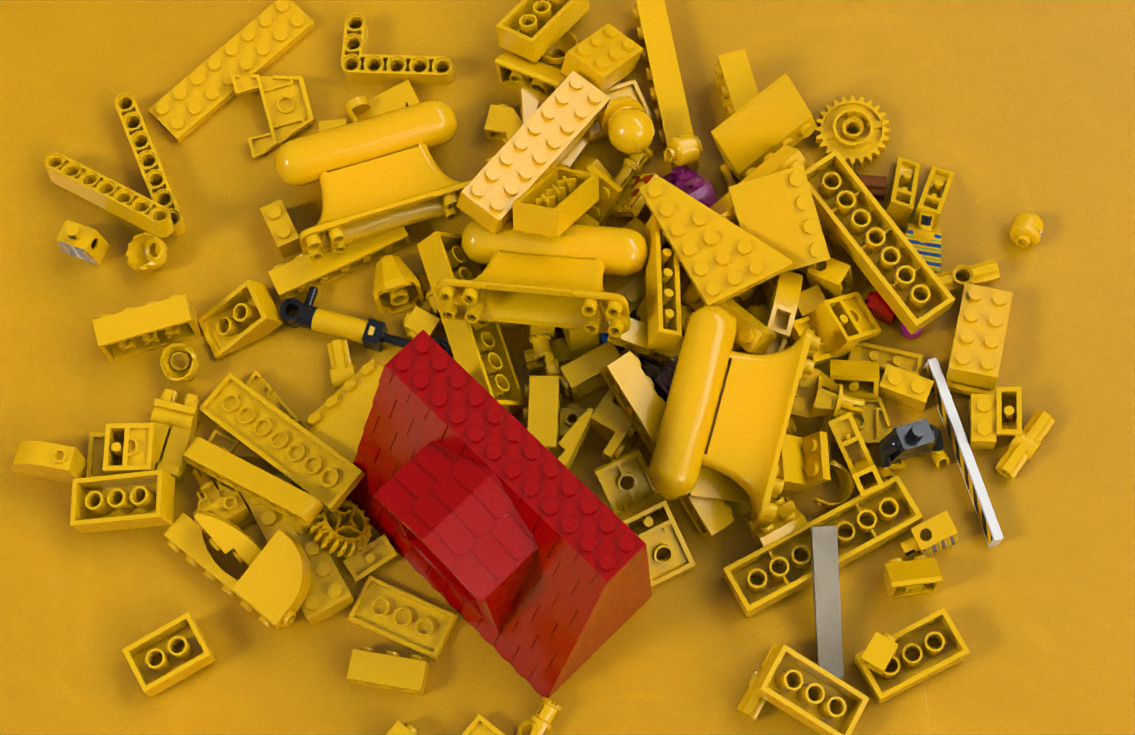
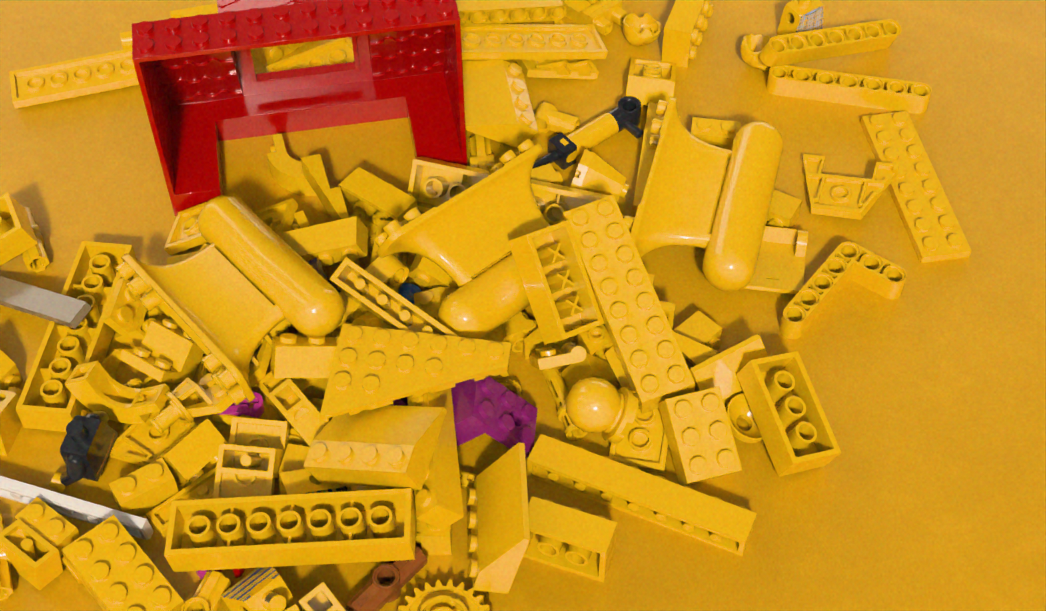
camera: 115 degrees right, 20 degrees down
tile [610,173,659,218] -> none
yellow head [666,132,703,166] -> none

